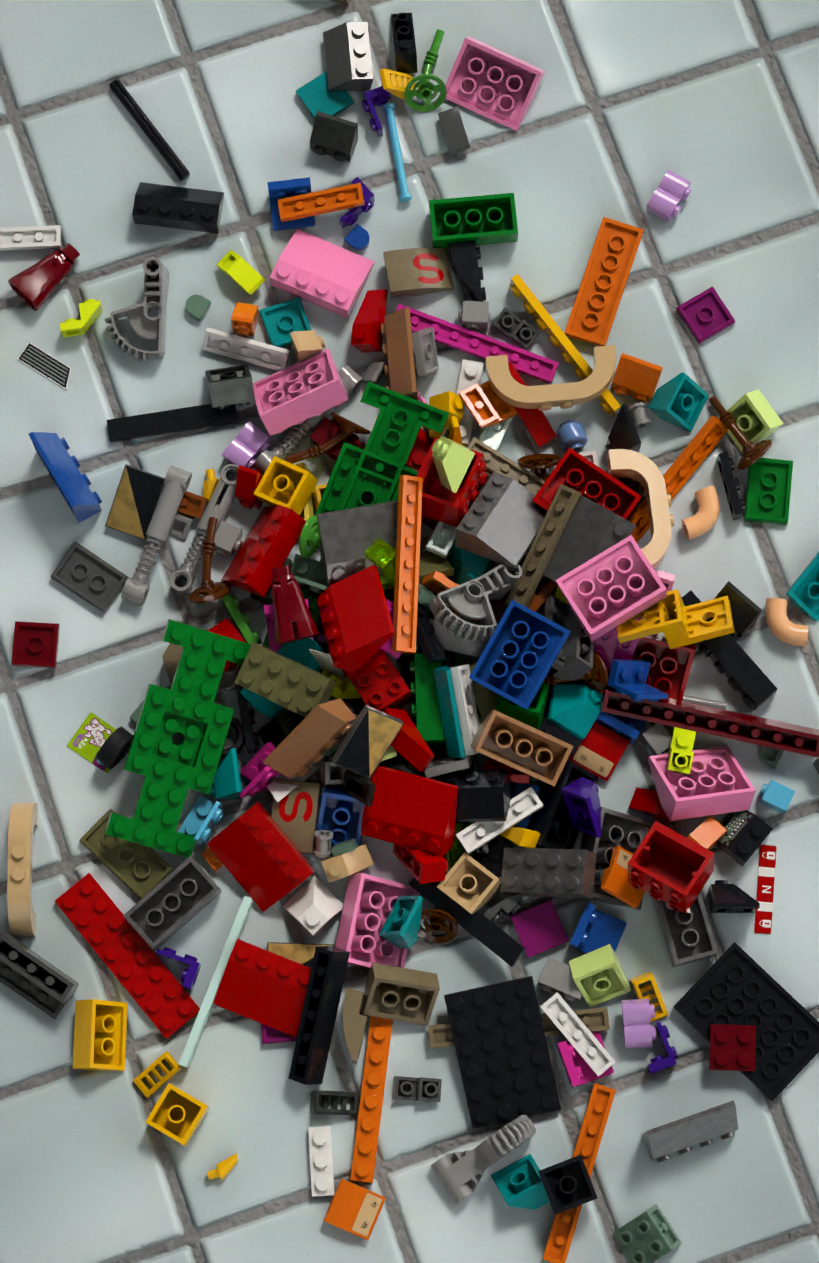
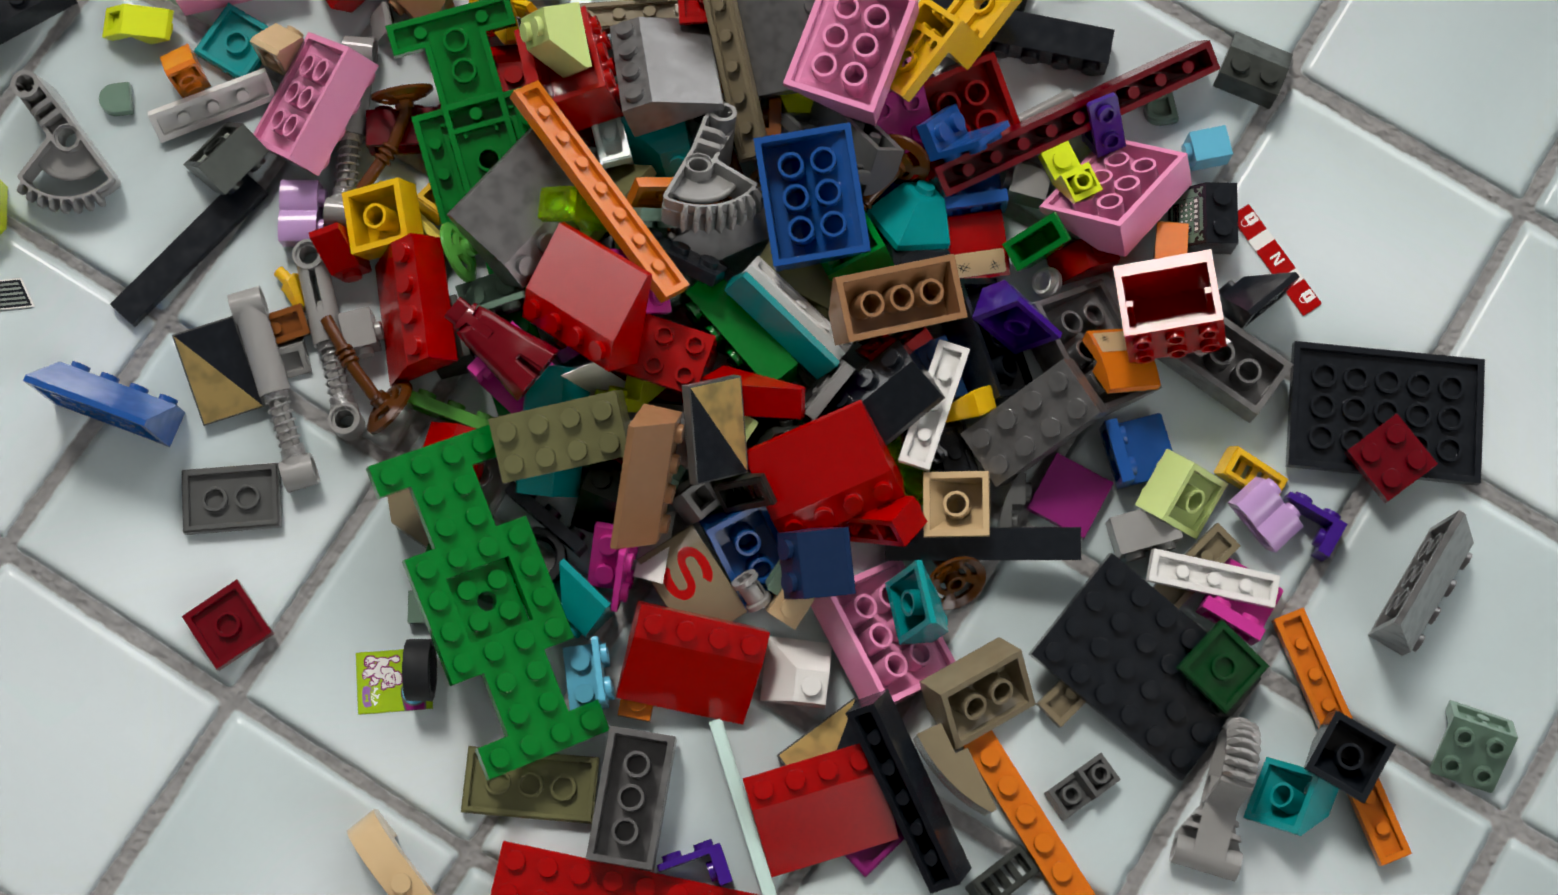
camera: 40 degrees left, 0 degrees up
none -> dark blue slope [777,527,856,599]
none -> green slope [1002,212,1071,272]
none -> white plate [1032,267,1062,298]
none -> dark purple bracket [1081,92,1126,158]
none -> dark green plate [1176,620,1270,714]

